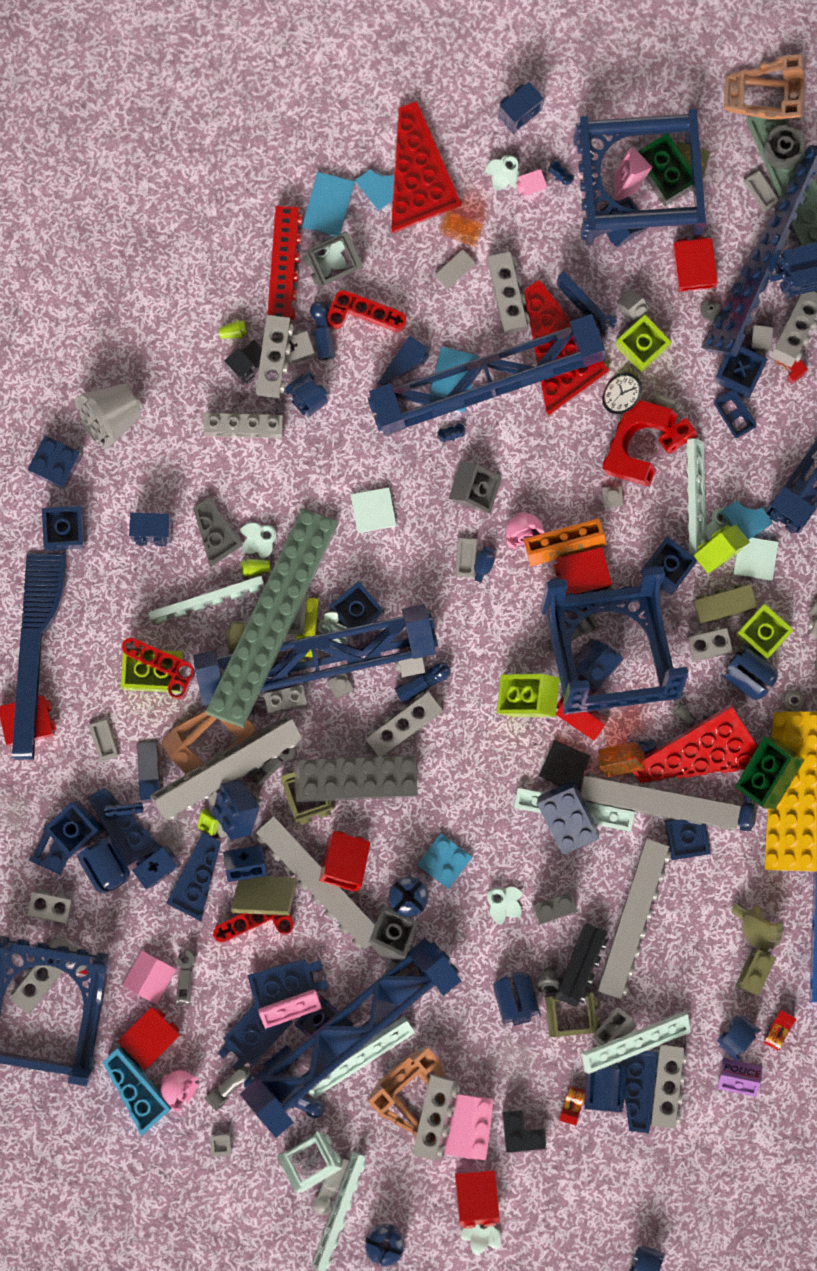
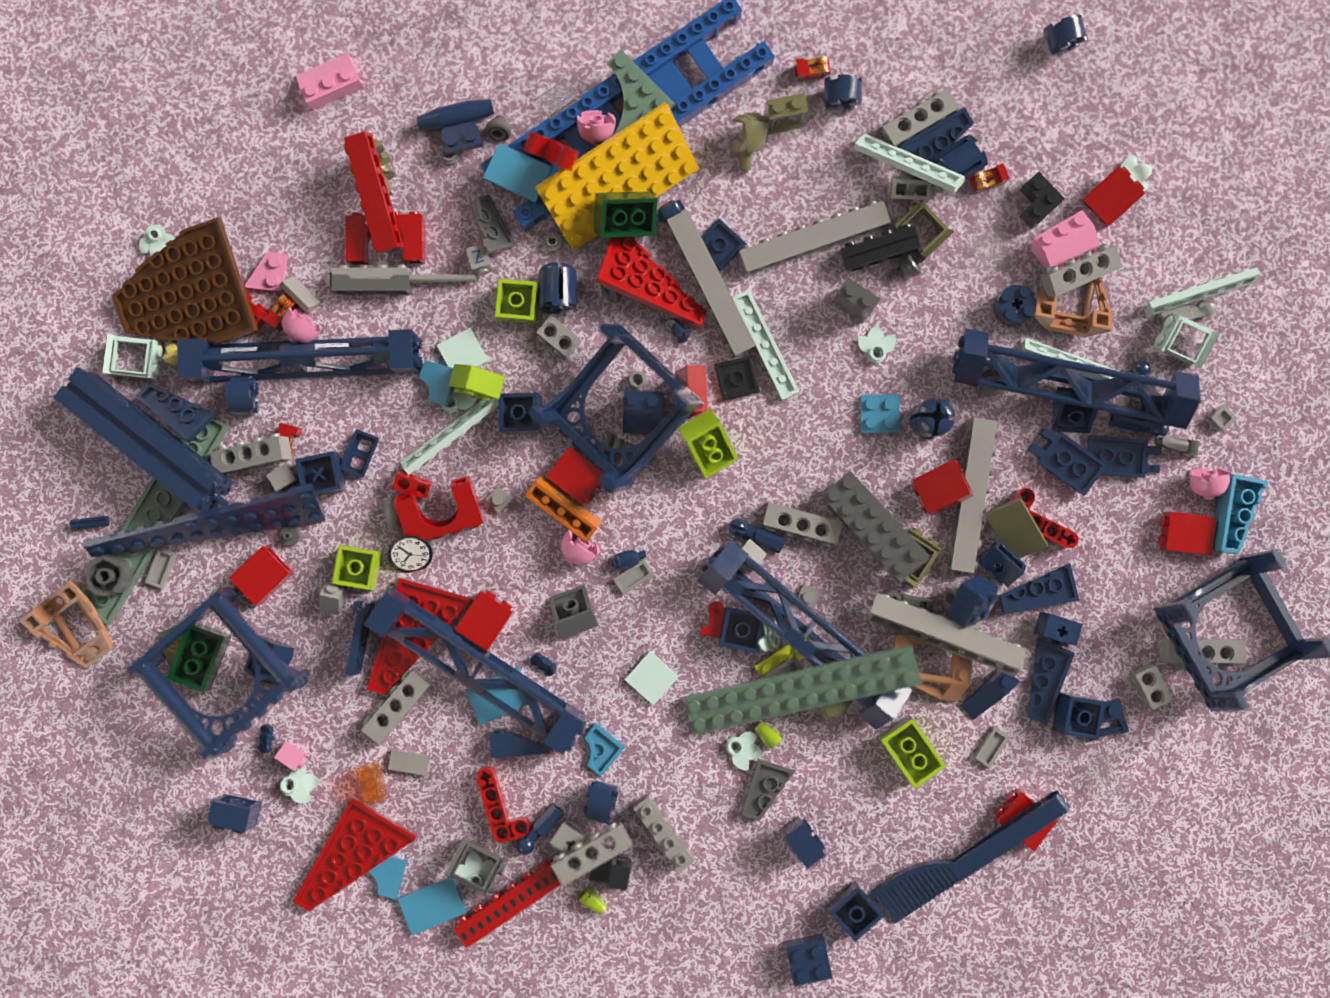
camera: 135 degrees left, 5 degrees up
light grey cone [74,383,143,449] -> none
dark blue cylinder [77,836,130,893] -> none
dark blue axle [104,802,144,817] -> none
red beam [122,638,195,700] -> none
bright pink slope [122,950,177,1004] -> none
light aqua plate [148,576,264,624] -> none
dark grey piece [176,950,196,1006] -> none
lime tile [197,809,219,837] -> none
bright pink tile [258,989,322,1029] -> none
light grey brick [264,685,307,716] -> none
dark blue cylinder [364,1223,405,1267] -> none
dark grey slope [369,906,418,963] -> none
dark blue cylinder [493,971,542,1027] -> none
brick [537,780,599,855] -> none
clear orange brick [598,742,645,777] -> none
bright pink slope [614,147,652,201] -> none
dark grey pin [672,701,697,727] -> none
olive brick [693,583,758,626] -> none
medium lavender panel [717,1058,762,1097] -> none
none -> red brick [455,589,515,651]
none -> dark azure tile [583,722,625,777]
none -> light grey plate [628,371,647,390]
none -> red leg [700,601,725,638]
none -> dark blue brick [993,285,1036,326]

